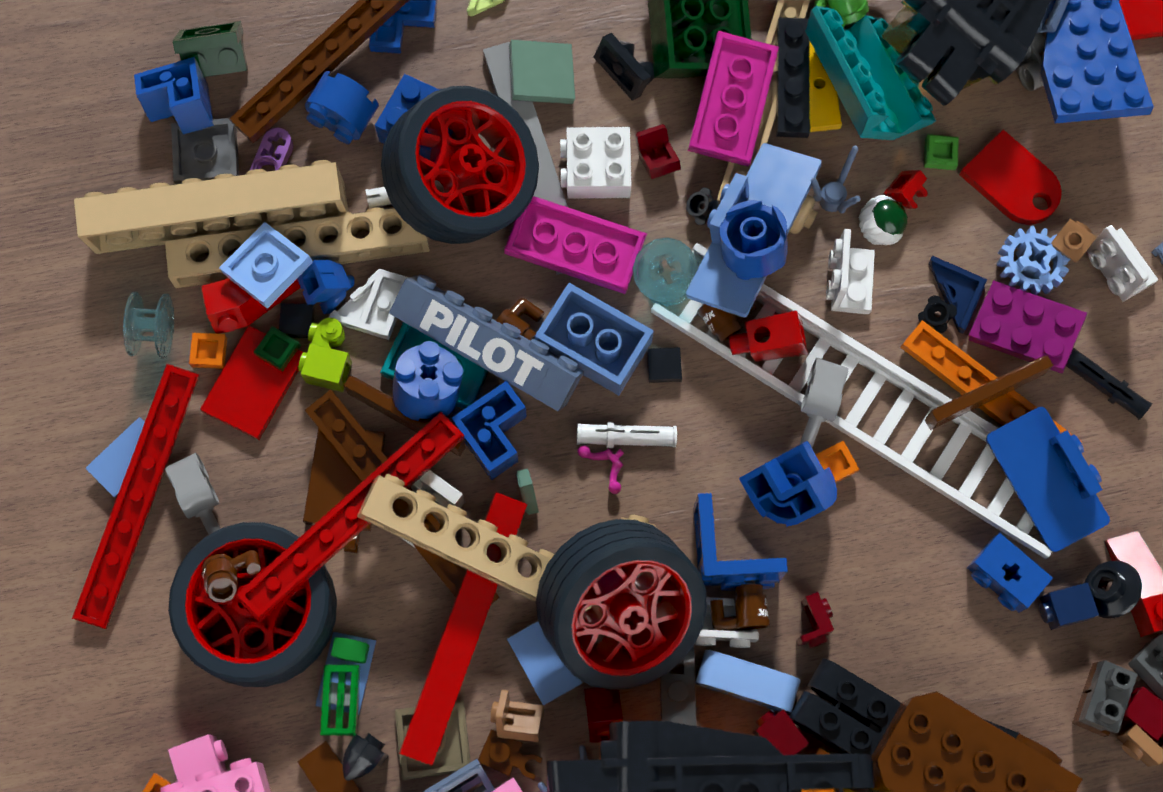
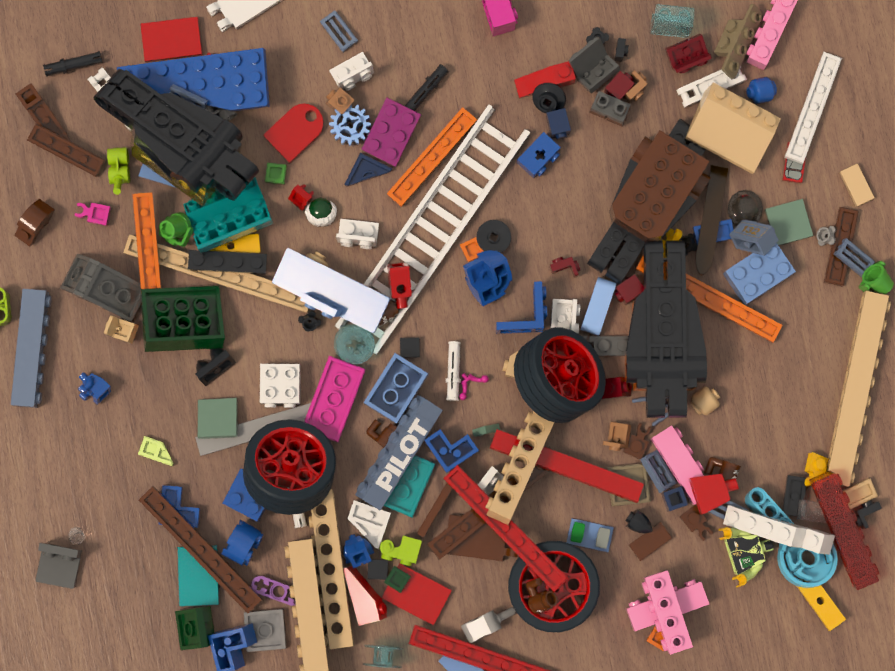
camera: 85 degrees left, 10 degrees up
orange plate [189,333,228,369] -> none
light blue plate [219,222,313,309] -> none
green tile [320,665,360,737] -> none
blue brick [392,341,463,421] -> none
medium blue piece [507,622,582,705] -> none
dark red bracket [635,124,681,180] -> none
dark pink tile [688,31,779,167] -> none
reddish brown piece [710,584,770,631] -> none
blue brick [720,200,788,280] -> none
light grey beam [799,358,848,447] -> none
sand blue plant [811,145,861,214] -> none
black plate [918,295,957,333] -> none
reddish brown tile [925,355,1053,431] -> none
blue bracket [986,407,1110,552] -> none
none -> teal tile [177,545,219,606]
none -> black piece [477,220,511,253]

